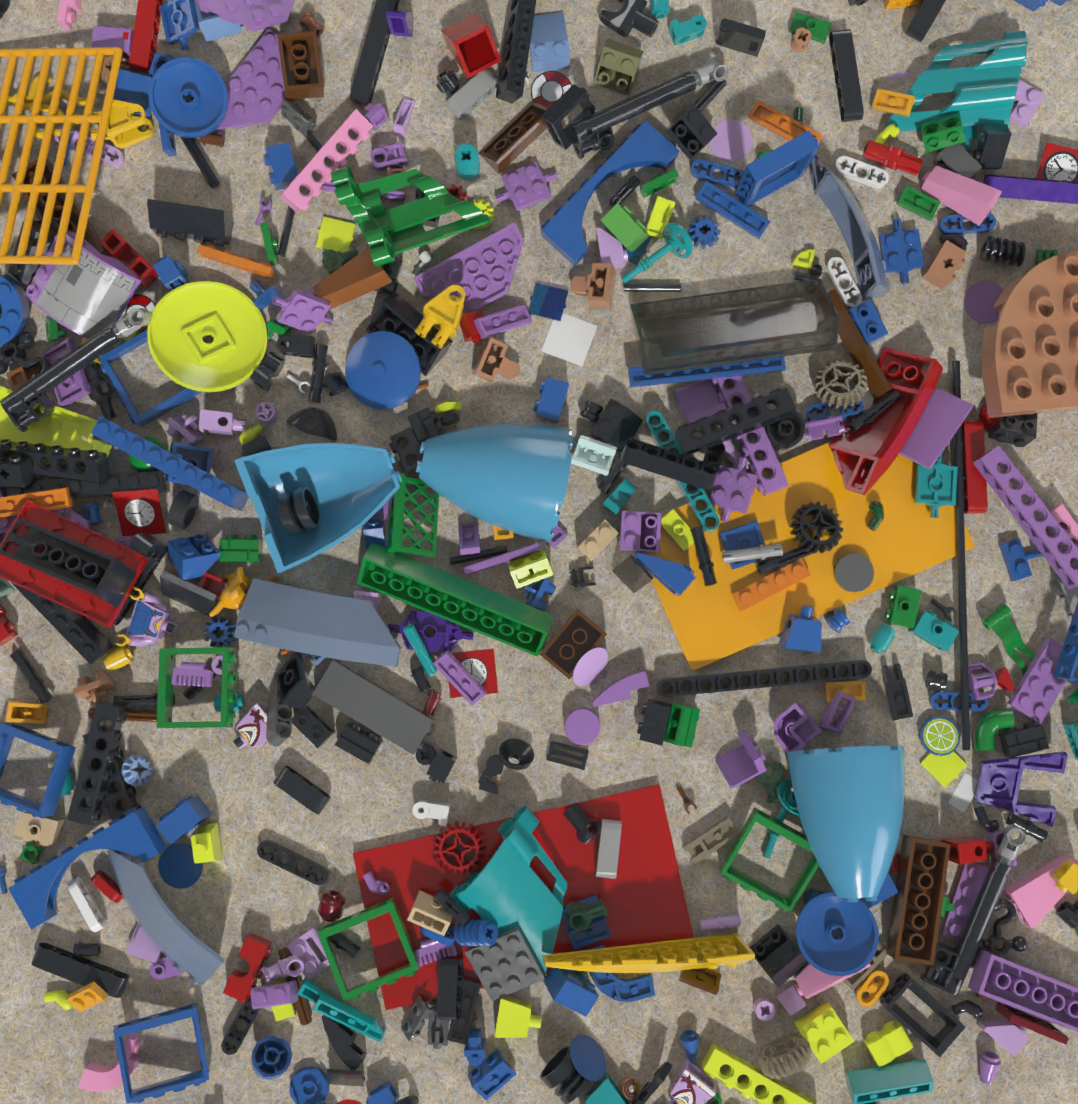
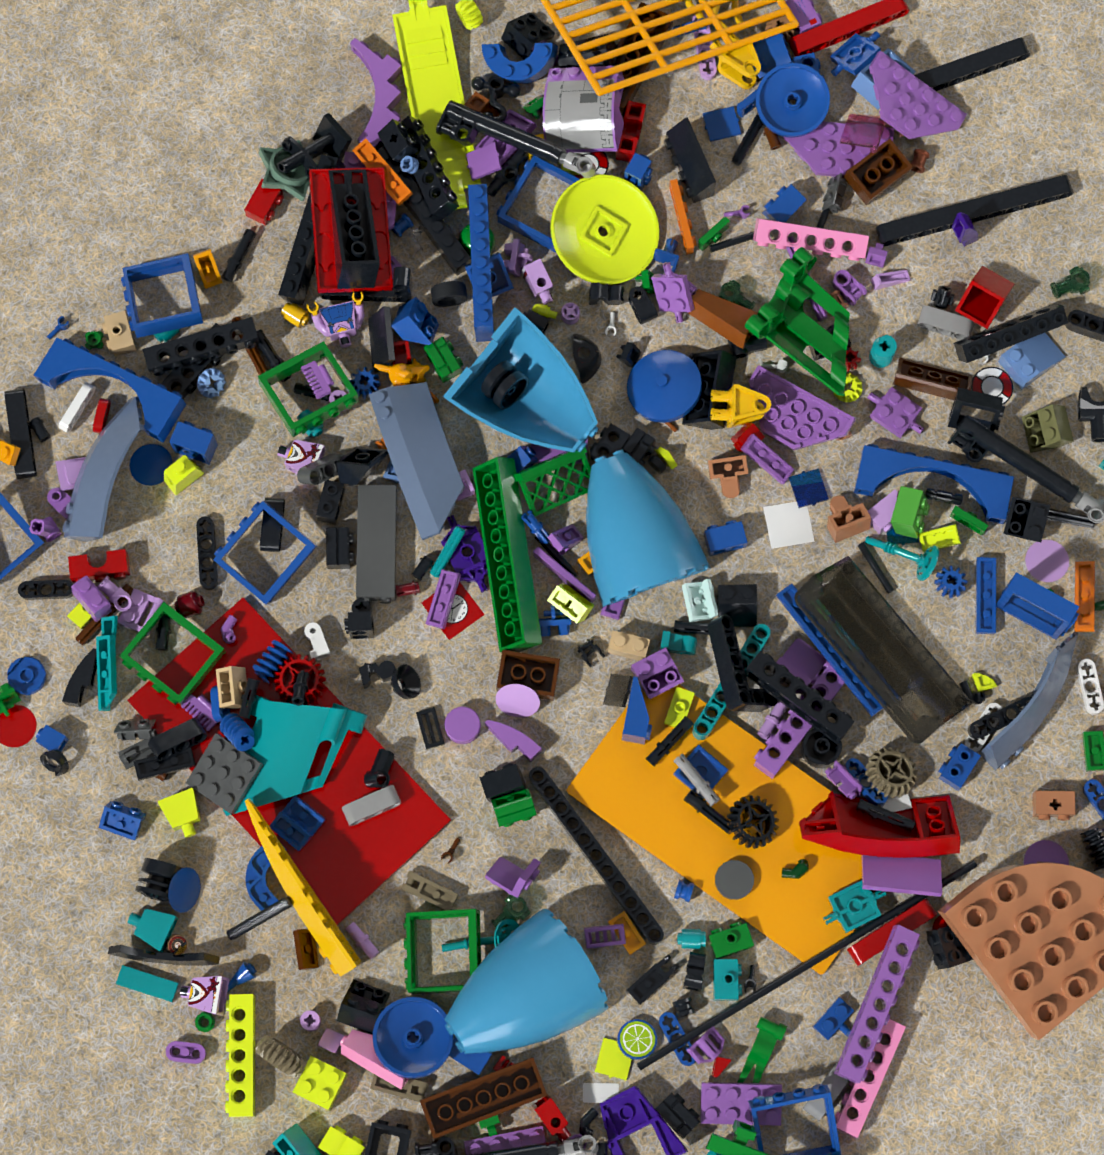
camera: 55 degrees right, 10 degrees down
nougat hips [73,670,116,704] -> none
red sticker [112,489,167,536] -> none
blue cylinder [251,1035,292,1080] -> none
black pin [308,344,328,404] -> none
neon yellow piece [316,216,356,255] -> none
black piece [326,1069,365,1086] -> none
blue hips [464,1028,486,1066] -> none
blue brick [543,967,599,1017] -> none
clear green connector [567,898,608,932] -> none
black wheel [580,400,603,423] -> none
blue beam [690,159,744,188] -> none
medium lavender plate [709,456,759,523] -> none
orange plate [732,558,810,611] -> none
medium lavender brick [773,701,822,752] -> none
blue torso [779,605,822,652] -> none
reddish brown tile [819,289,891,399] -> none
light orange plate [855,969,889,1007] -> none
blue plate [879,219,924,285] -> none
black arm [939,233,968,251] -> none
green cylinder [973,708,1015,751] -> none
none -> medium lavender piece [29,517,61,542]
none -> blue window [213,501,318,605]
none -> black axle [226,897,292,940]
none -> blue piece [252,640,293,684]
none -> black axle [291,670,309,706]
none -> medium blue bush [400,156,419,174]
none -> medium lavender piece [466,142,502,181]
none -> blue axle [521,510,550,544]
none -> black leg [683,951,706,992]
none -> blue piece [703,106,741,142]
none -> clear pink piece [840,114,886,153]
none -> black beam [967,697,1032,739]

